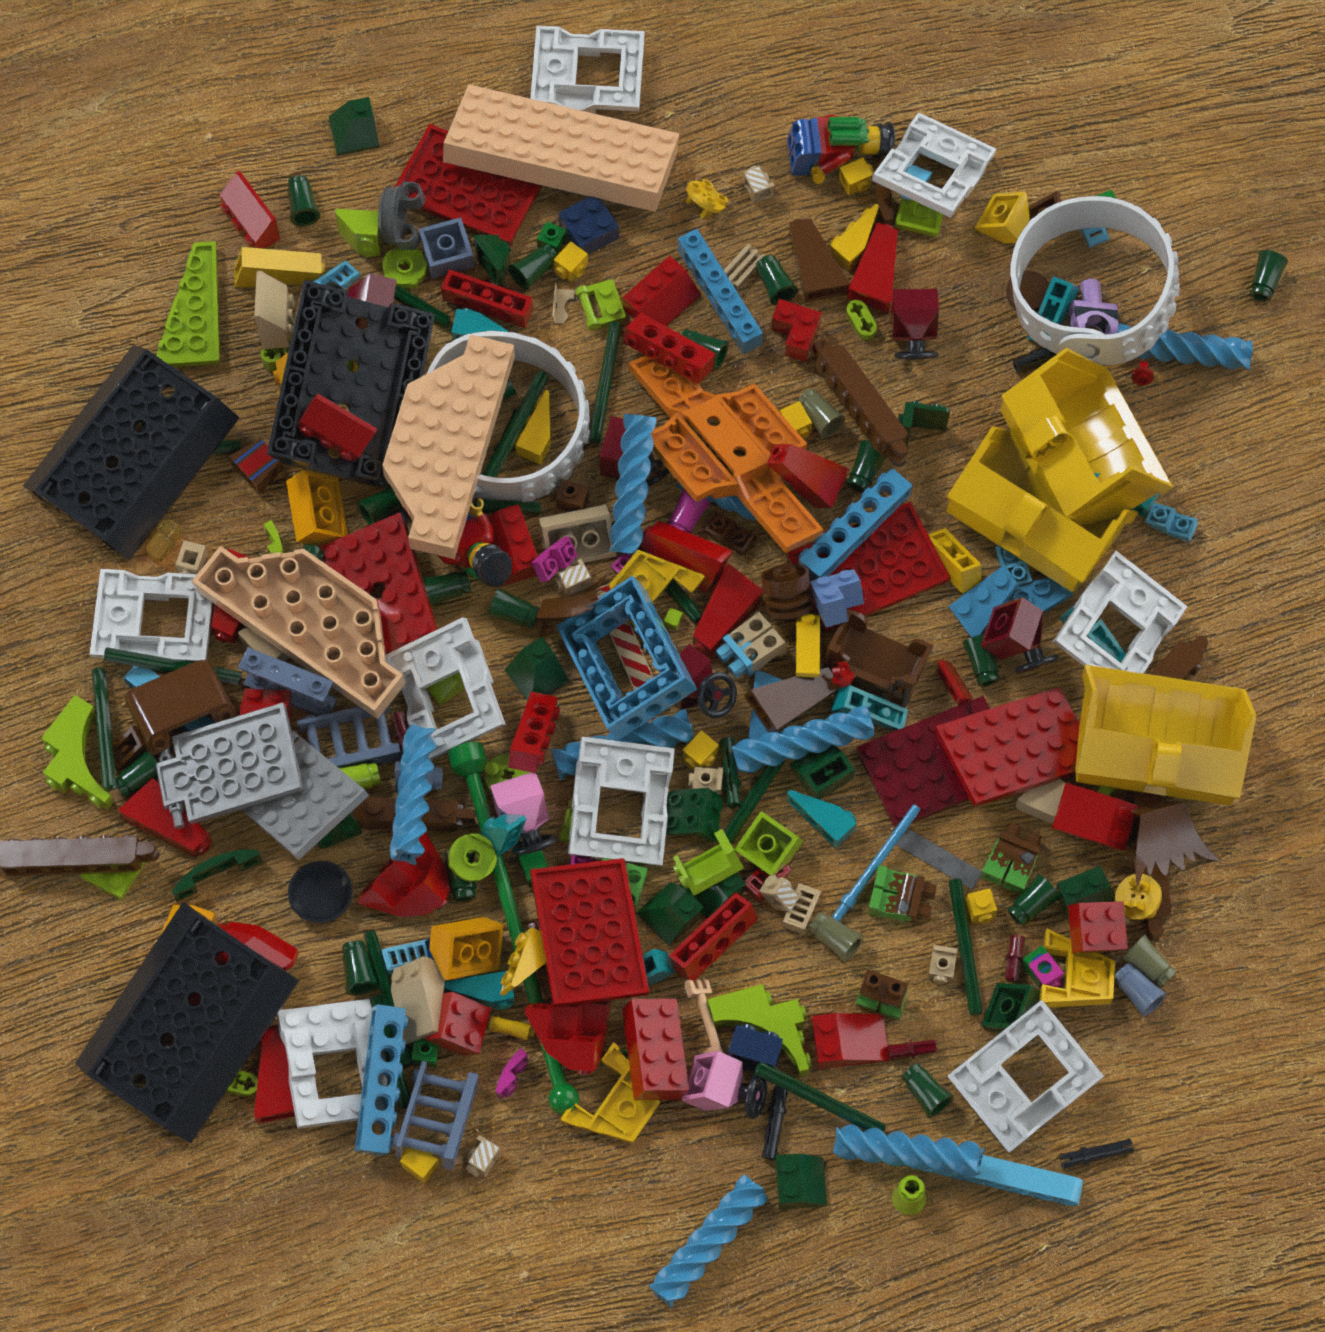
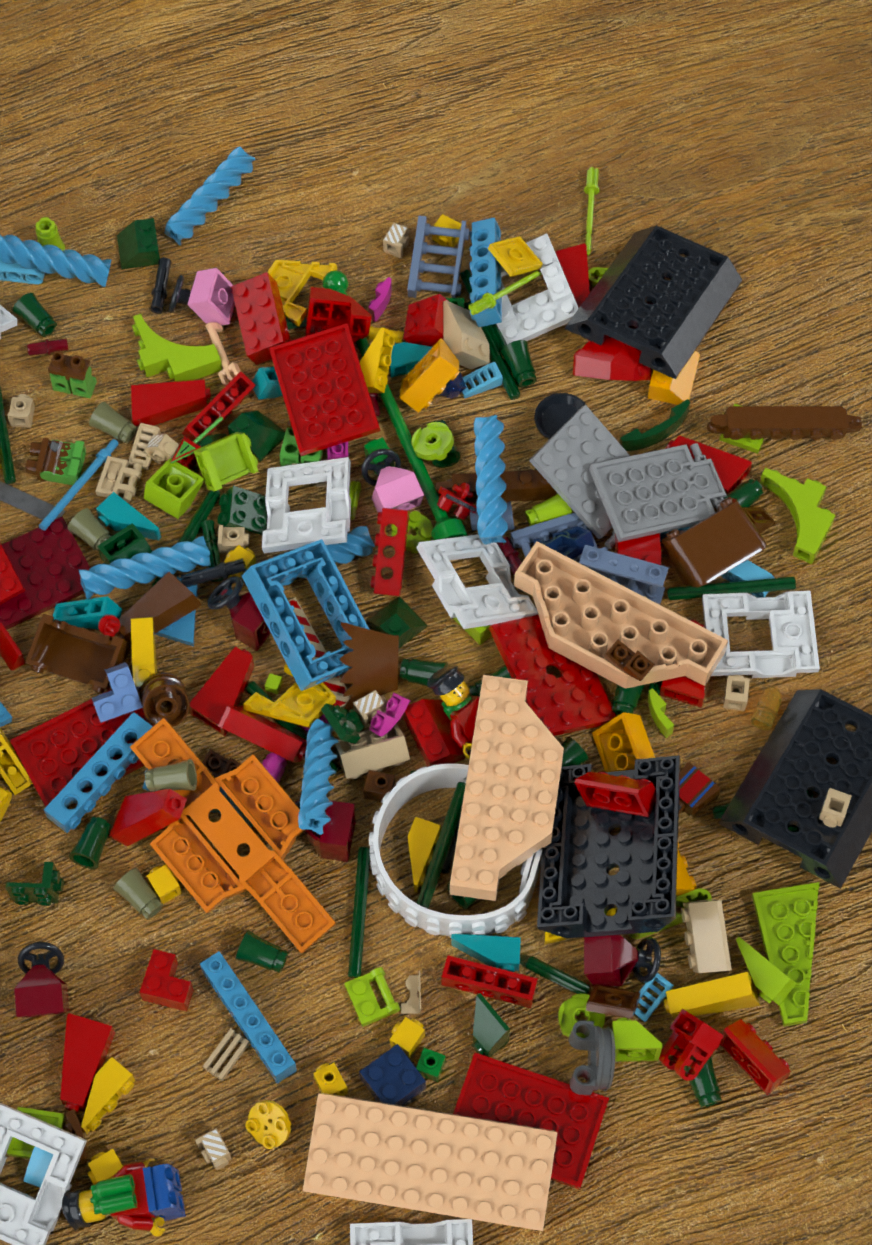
camera: 175 degrees right, 5 degrees down
dark green axle [92,667,116,791] -> none
dark green slope [328,97,380,156] -> none
red brick [357,832,450,917] -> none
sand blue brick [418,218,475,279] -> none
teal slope [481,814,527,857] -> none
dark green plant [508,244,557,290] -> none
red slope [622,255,701,327] -> none
red brick [624,313,715,384] -> none
tan hips [715,612,788,678] -> none
dark blue brick [728,1024,783,1073] -> none
dark green axle [754,1062,886,1132] -> none
dark green plant [756,254,798,306] -> none
reddish brown slope [789,218,849,302] -> none
red slope [811,1013,889,1070] -> none
reddish brown hinge [812,339,908,467] -> none
lime beam [846,300,877,340] -> none
none -> olive plant [68,508,112,552]
none -> tan plate [95,456,142,503]
none -> red slope [131,379,211,431]
none -> olive plant [145,759,197,792]
none -> bright green piece [170,417,223,464]
none -> black pin [181,558,247,587]
none -> yellow brick [313,1063,348,1096]
none -> dark green plate [321,703,364,744]
none -> red hips [437,482,477,520]
none -> lime piece [469,271,542,315]
none -> yellow plate [488,236,543,277]
none -> dark blue slope [533,526,594,560]
none -> lime piece [584,167,600,256]
none -> reddish brown plate [586,984,640,1019]
none -> reddish brown slope [603,639,655,681]
none -> red brick [659,1009,724,1081]
none -> lime slope [736,937,796,1005]
none -> tan brick [819,788,851,827]

